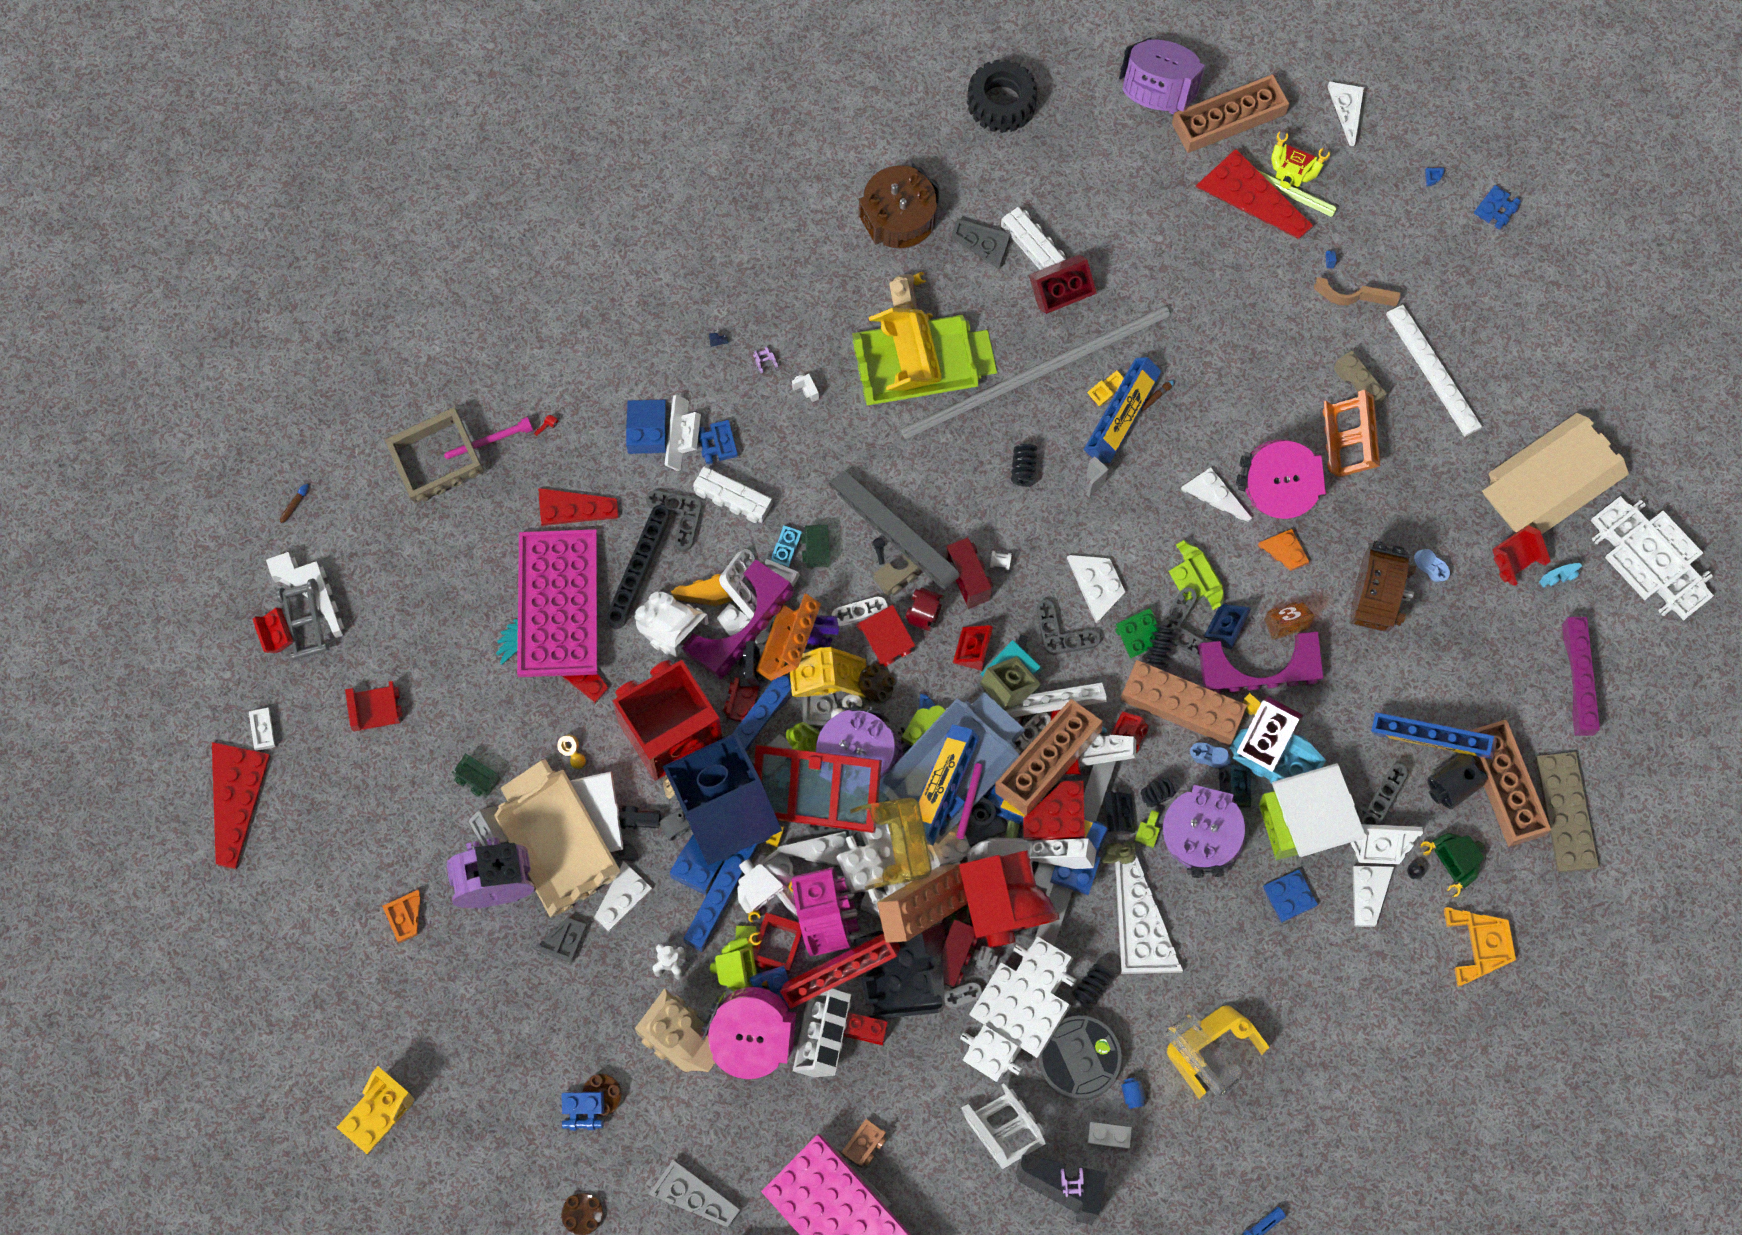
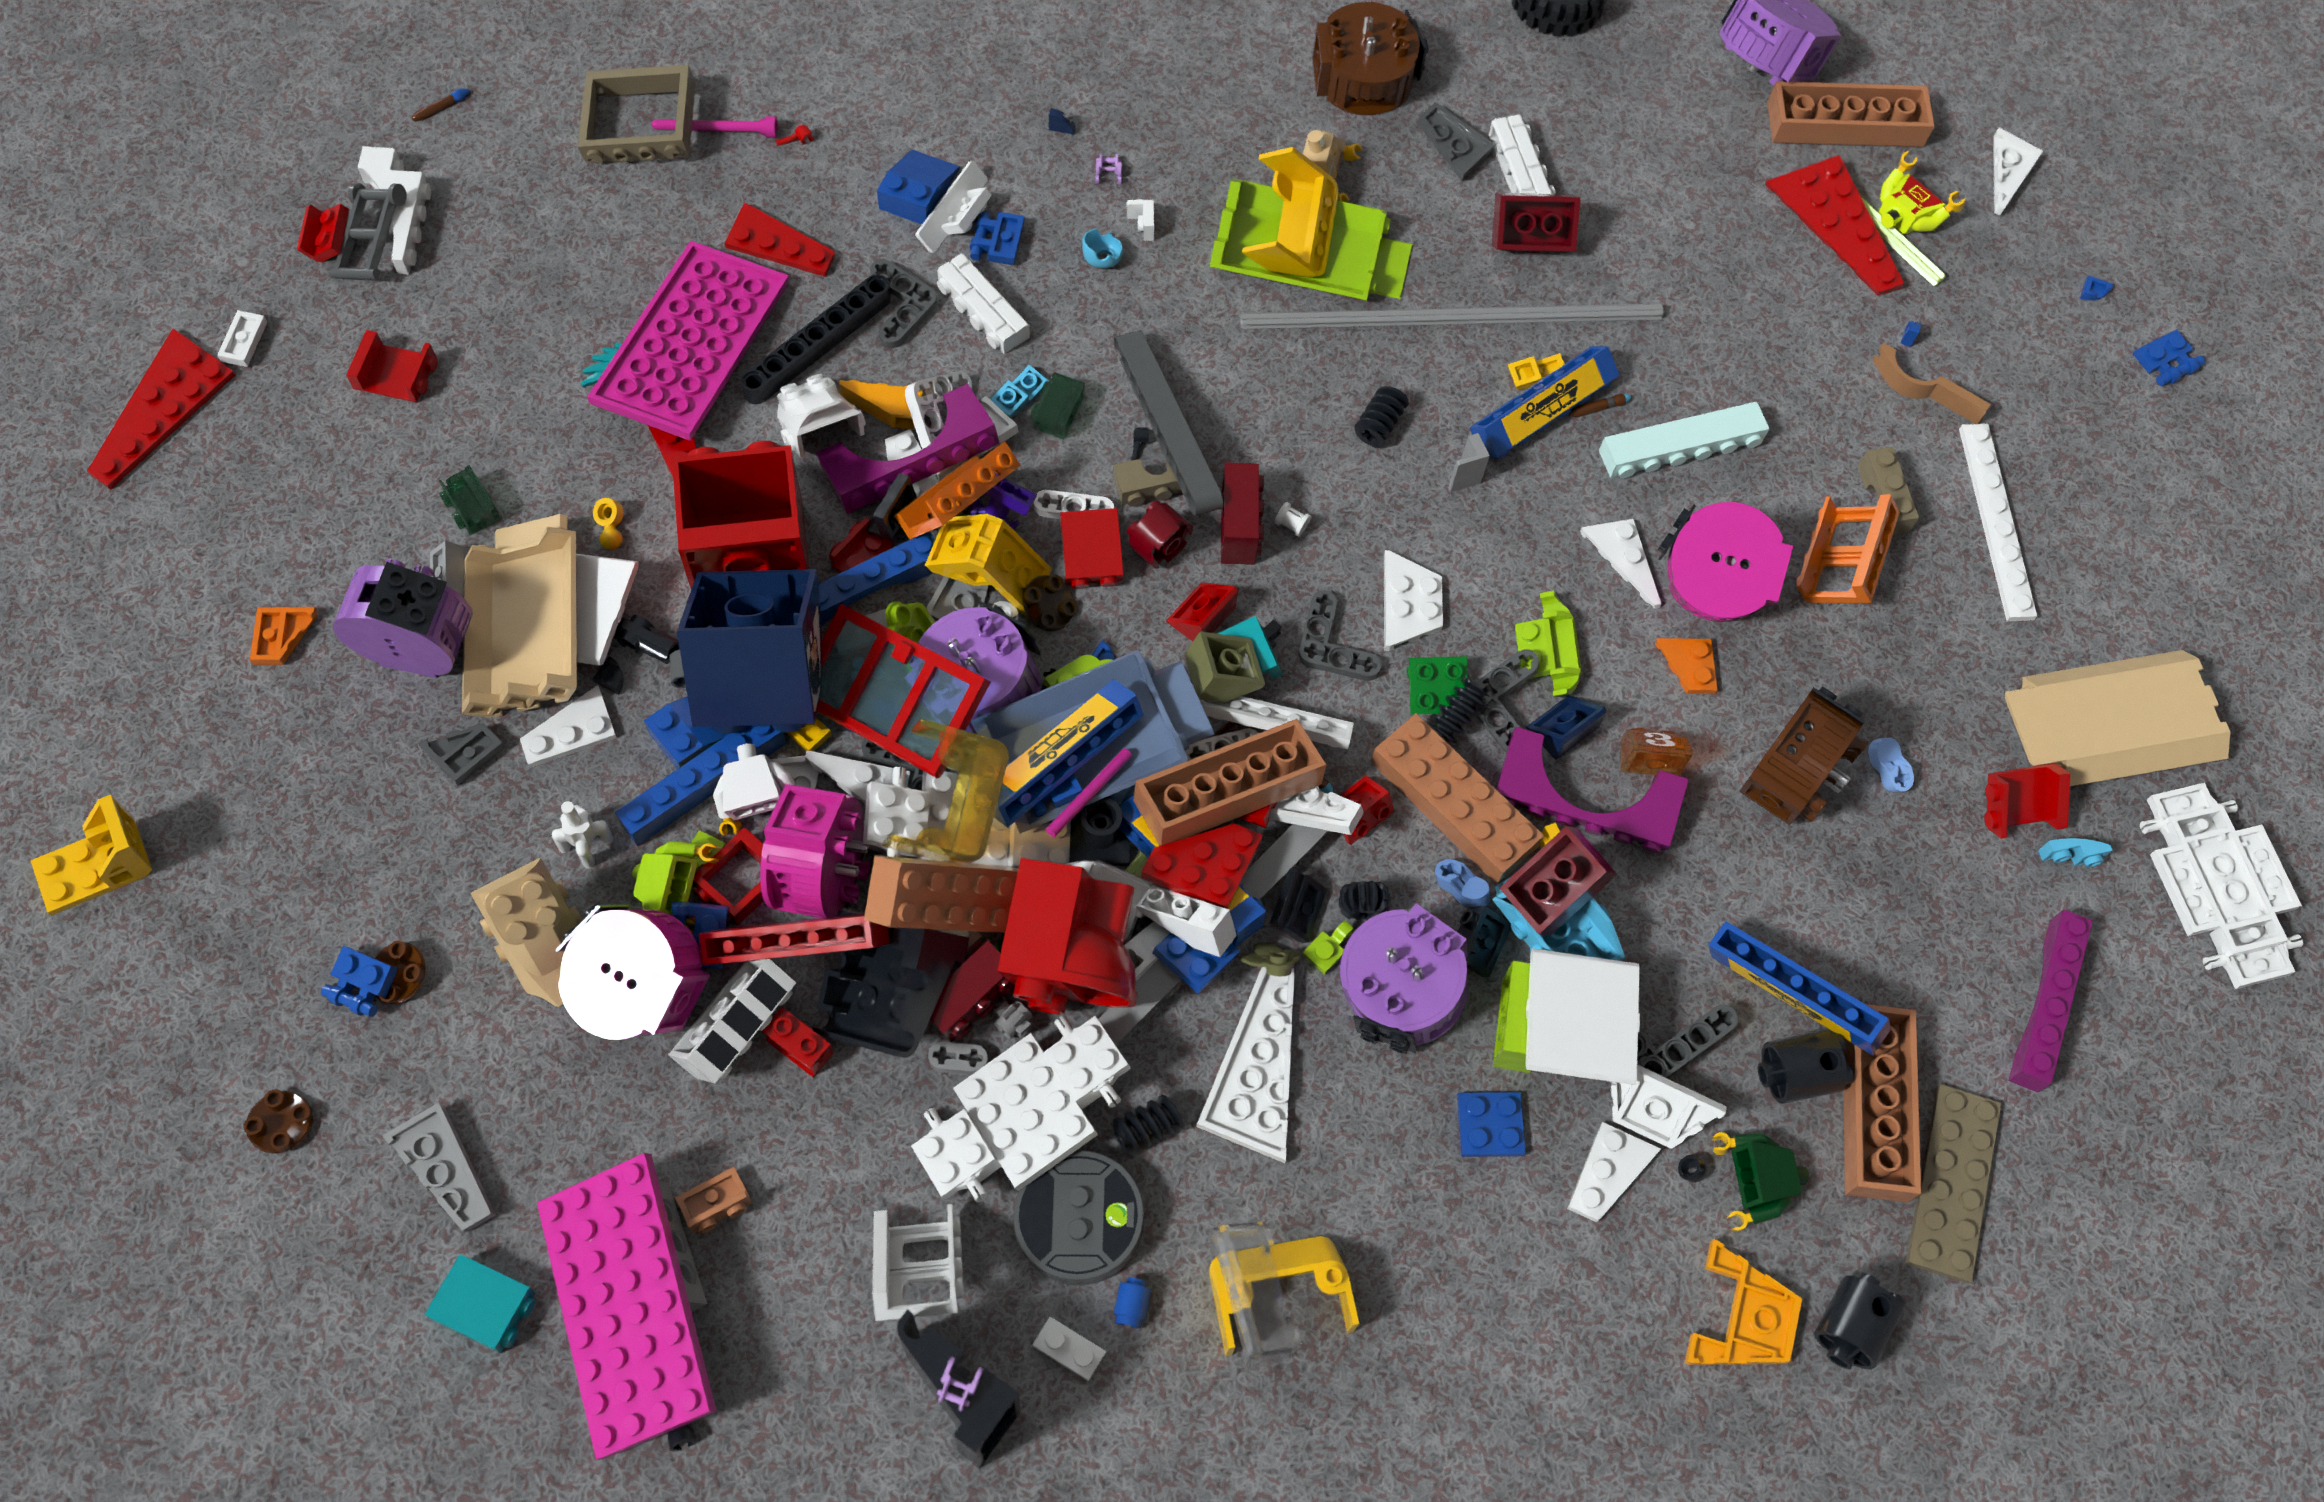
camera: 20 degrees right, 5 degrees down
none -> medium azure hair [1082,228,1123,268]
none -> light aqua brick [1599,402,1769,478]
none -> black cylinder [1814,1273,1907,1370]

